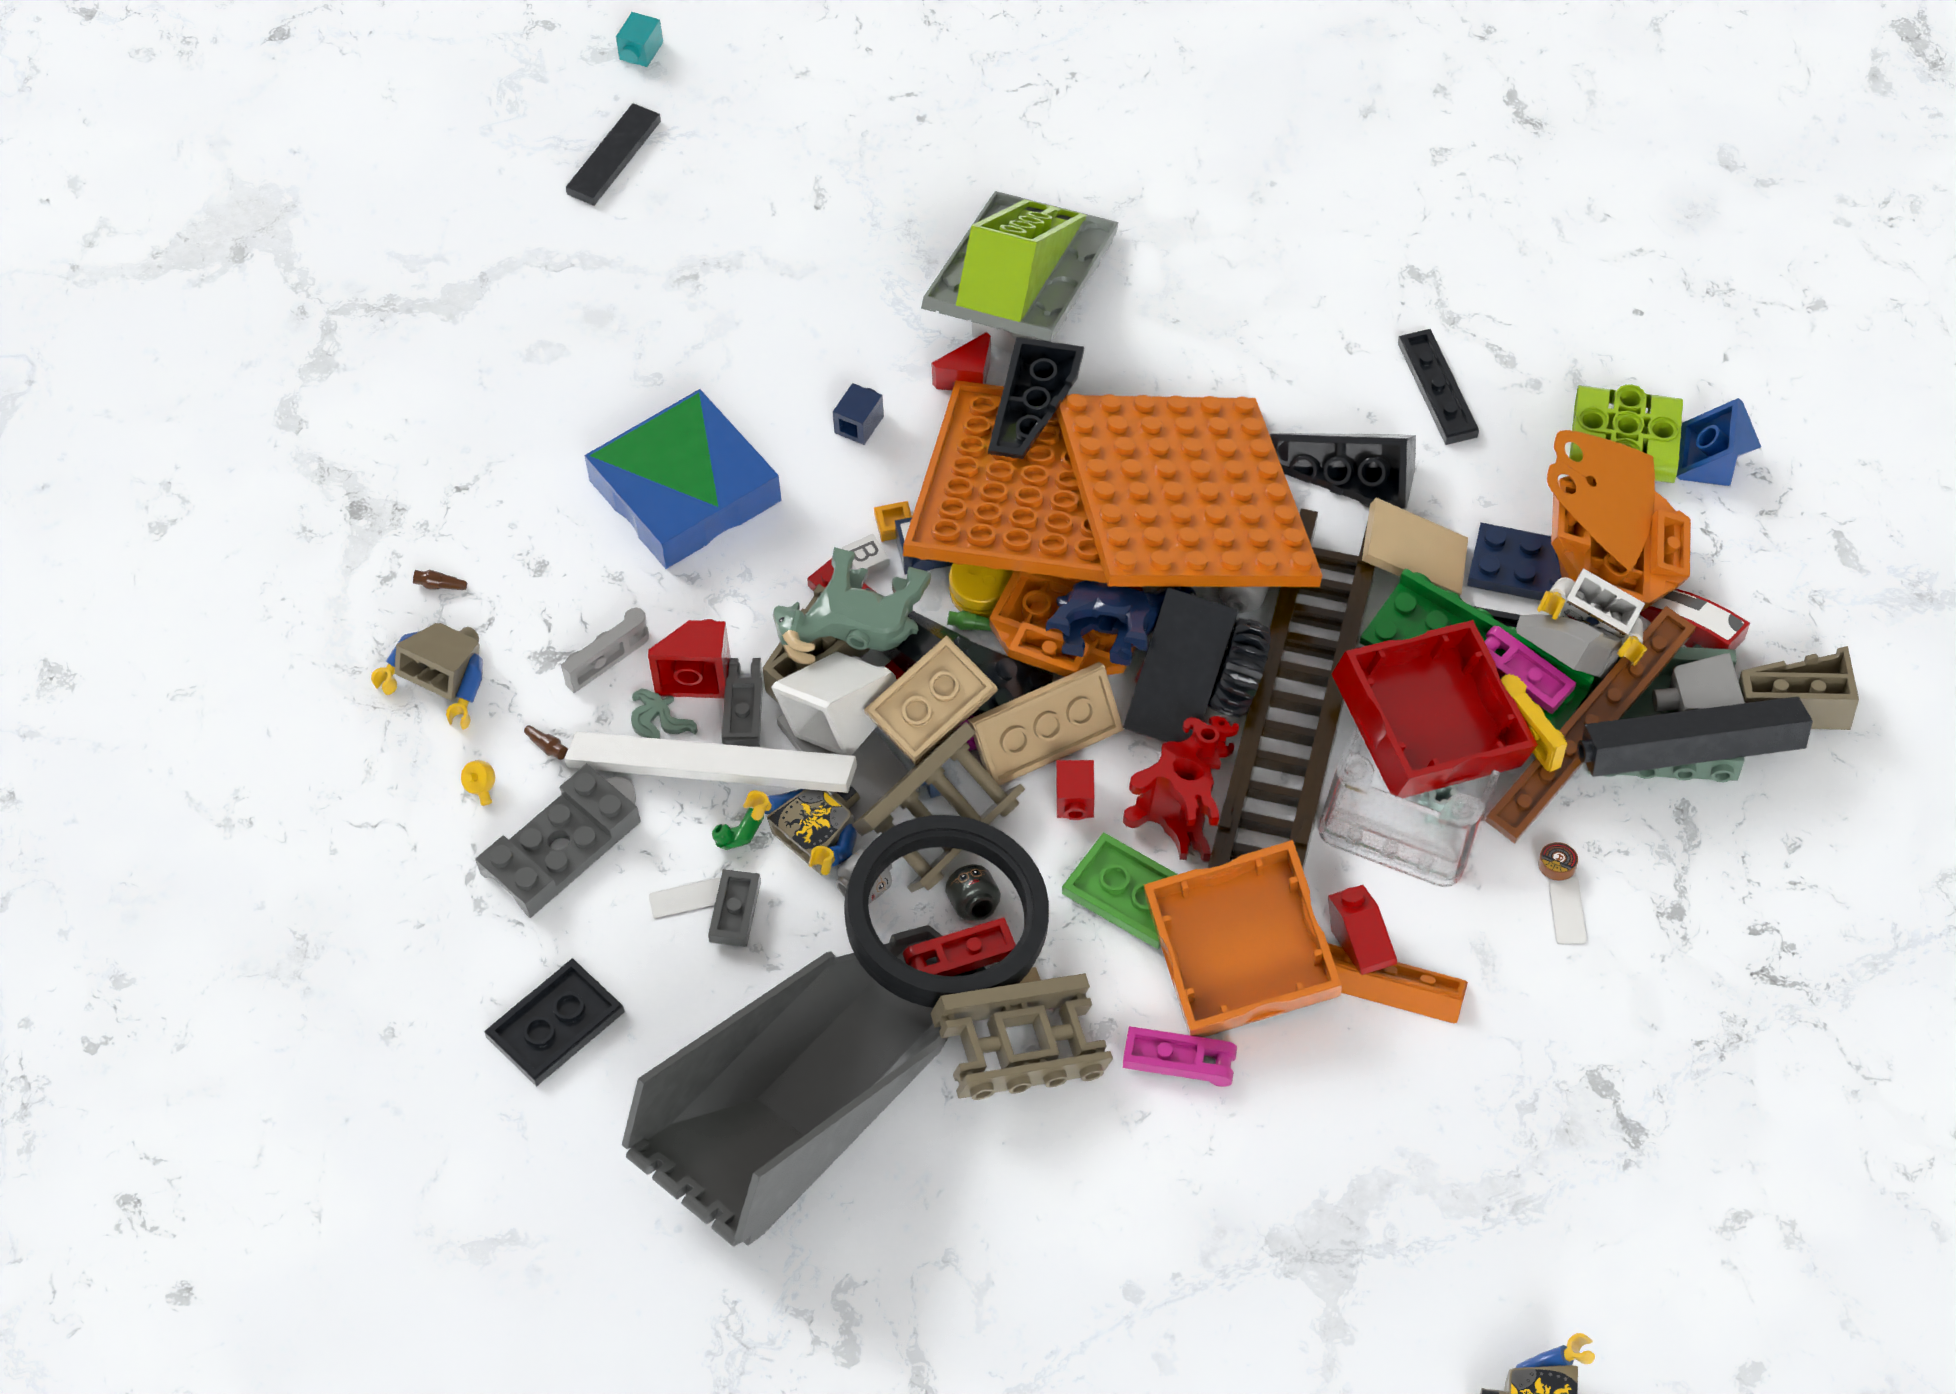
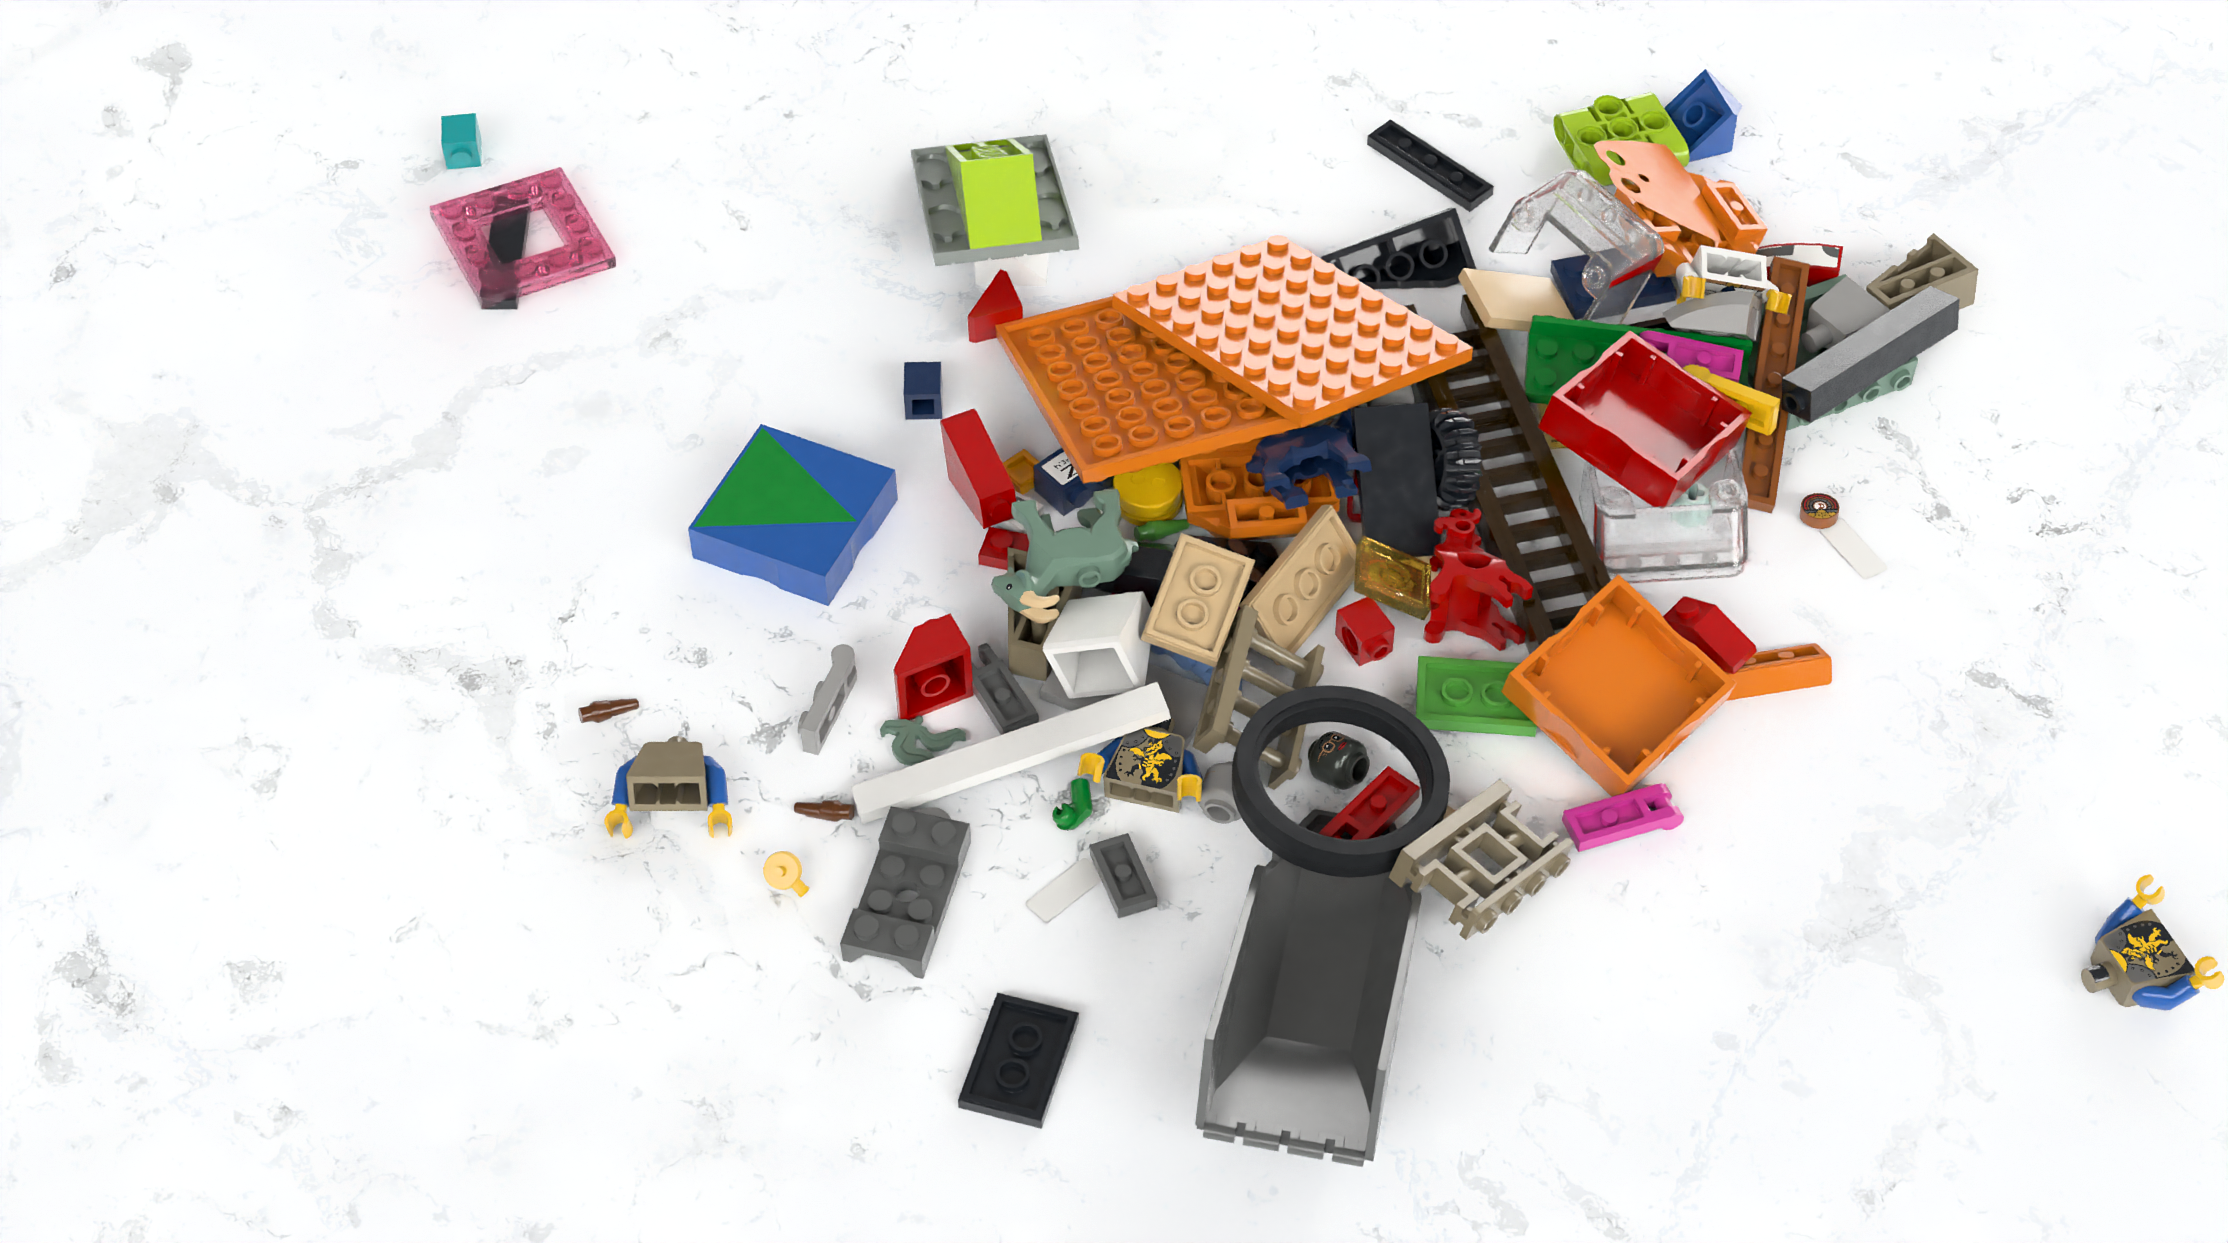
camera: 30 degrees left, 5 degrees down
black wedge [988,337,1084,459] -> none
none -> clear pink plate [429,167,616,309]
none -> red slope [940,408,1016,529]
none -> clear yellow tile [1354,536,1431,621]
none -> clear windscreen [1488,168,1664,325]

